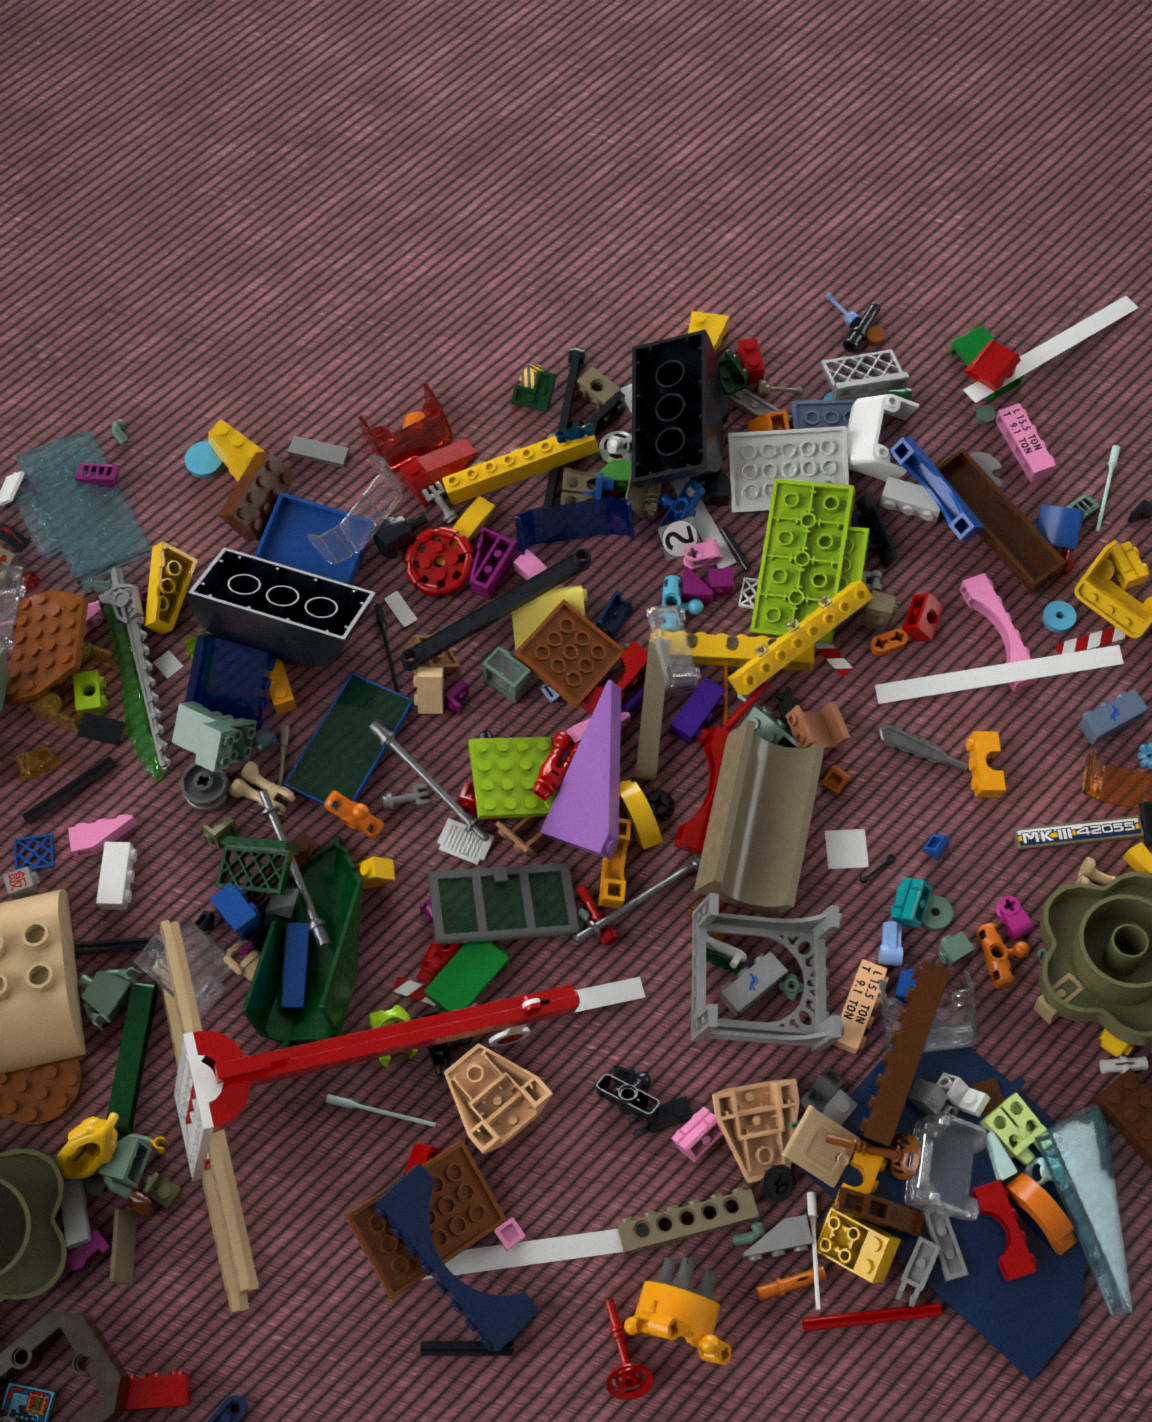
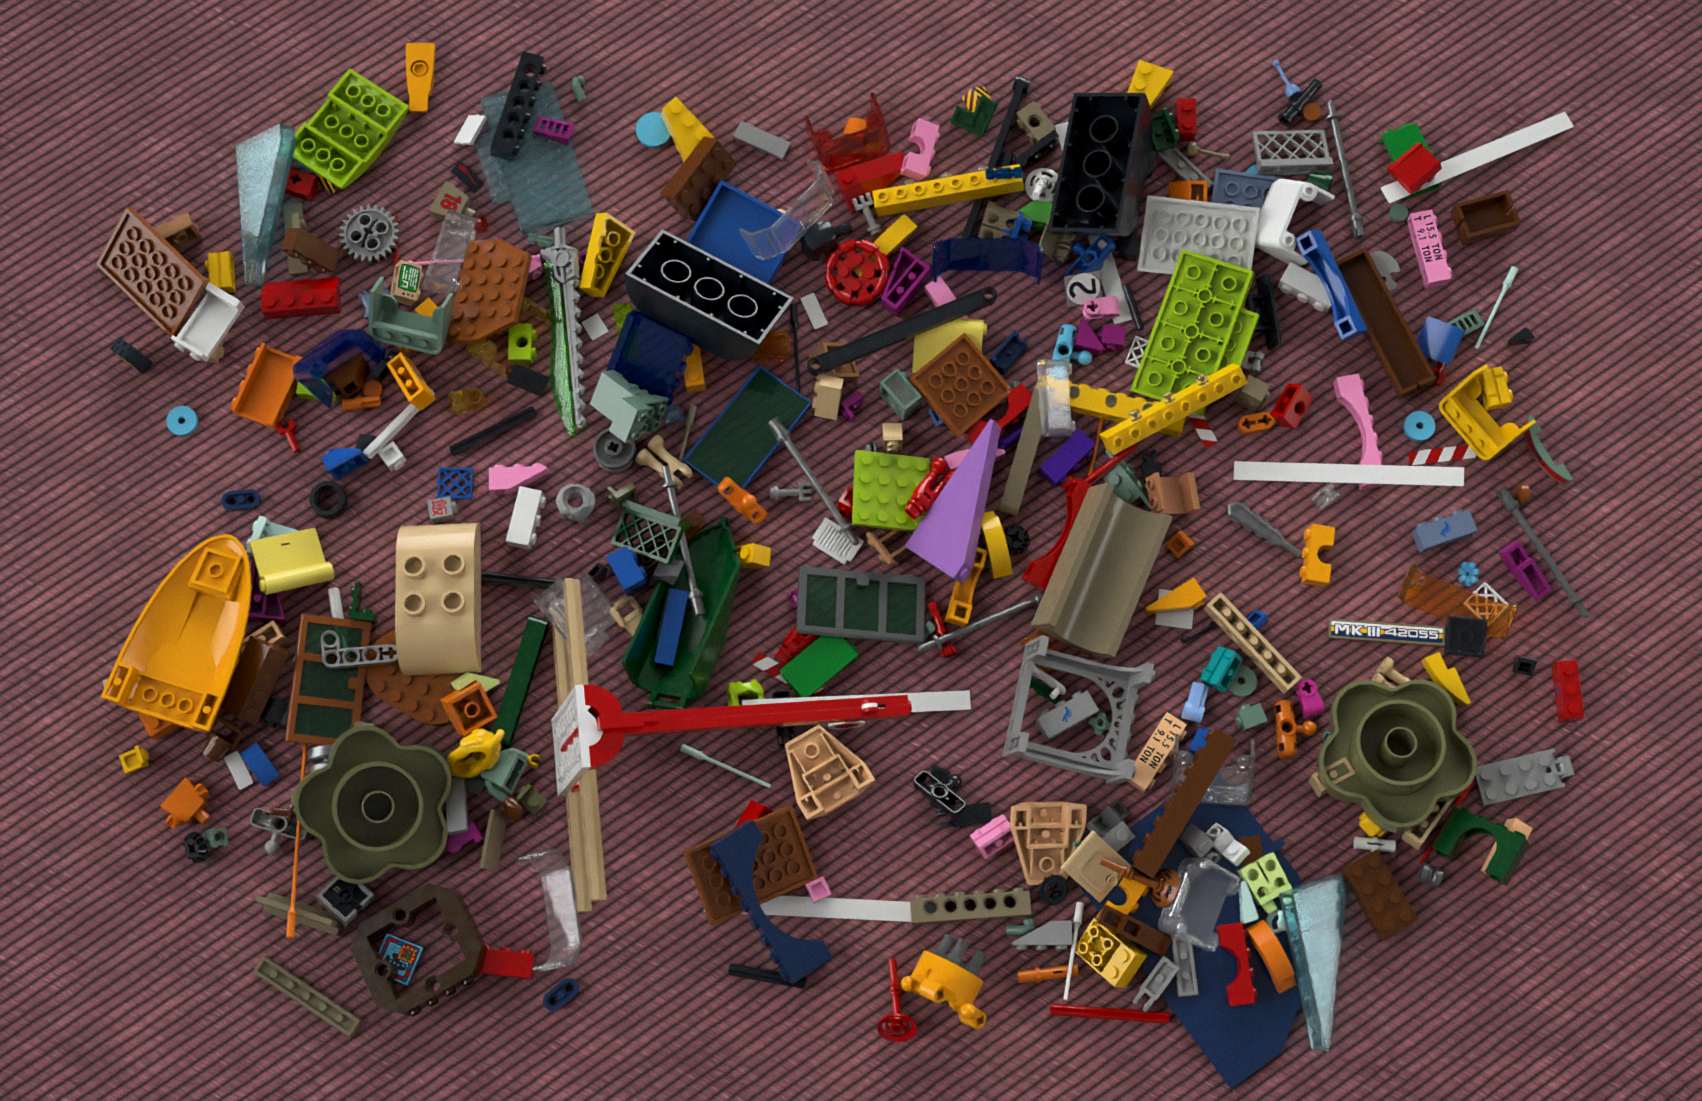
camera: 10 degrees right, 10 degrees up
sand green torso [77,967,141,1031] -> none
piece [239,930,268,957] -> none
none -> orange brick [440,681,498,736]
none -> yellowish green slope [451,672,500,692]
none -> black brick [490,51,547,162]
none -> clear windscreen [517,849,582,972]
none -> light grey piece [556,483,596,525]
none -> clear orange brick [754,330,792,364]
none -> tan slope [882,423,903,453]
none -> bright pink arch [900,118,940,181]
none -> light orange slope [1144,578,1207,615]
none -> tan brick [1204,592,1302,694]
none -> clear wheel [1310,483,1341,511]
none -> flat silver bar [1325,100,1365,239]
none -> reddish brown piece [1450,190,1521,246]

